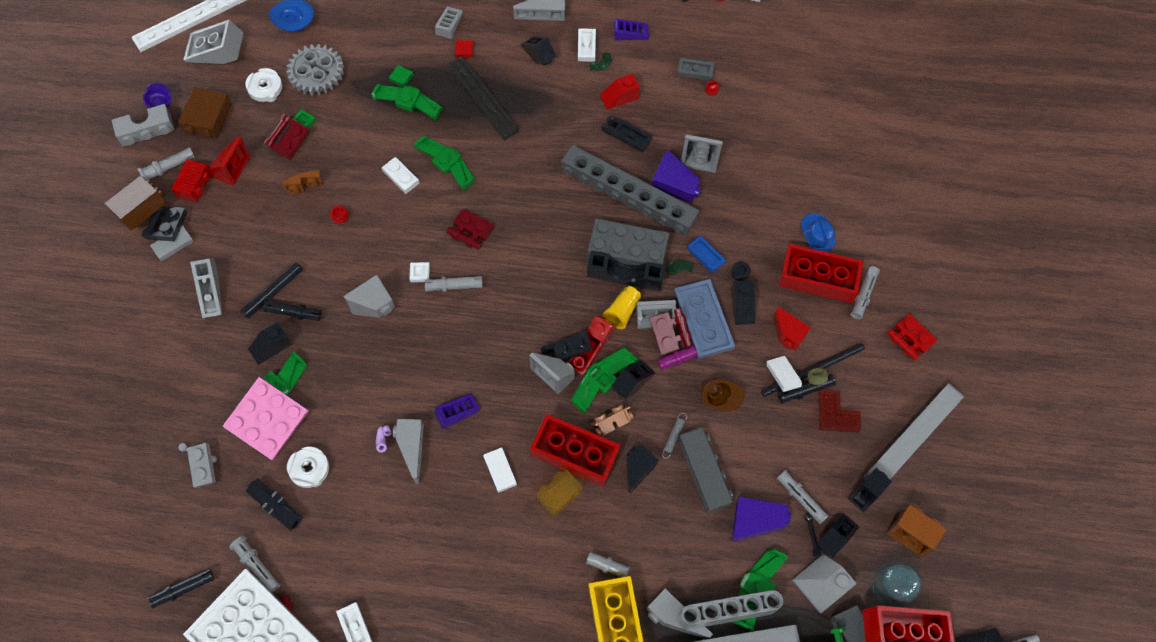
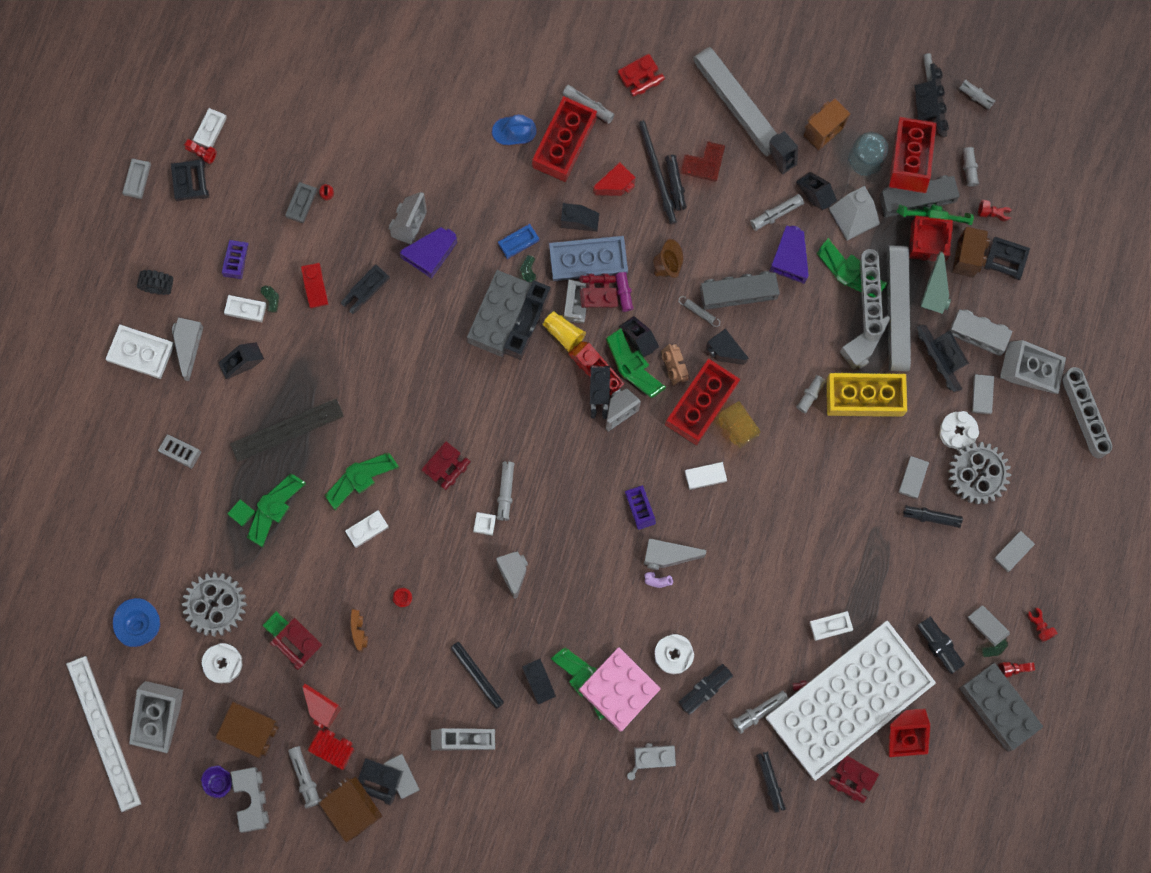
camera: 85 degrees left, 10 degrees up
black pin [263,300,322,322] -> none
red tile [455,40,473,58] -> none
dark grey brick [561,145,699,236] -> none
black tile [731,262,750,281] -> none
white tile [767,356,802,392] -> none
black hinge [805,514,821,557] -> none
olive tile [808,368,828,385] -> none

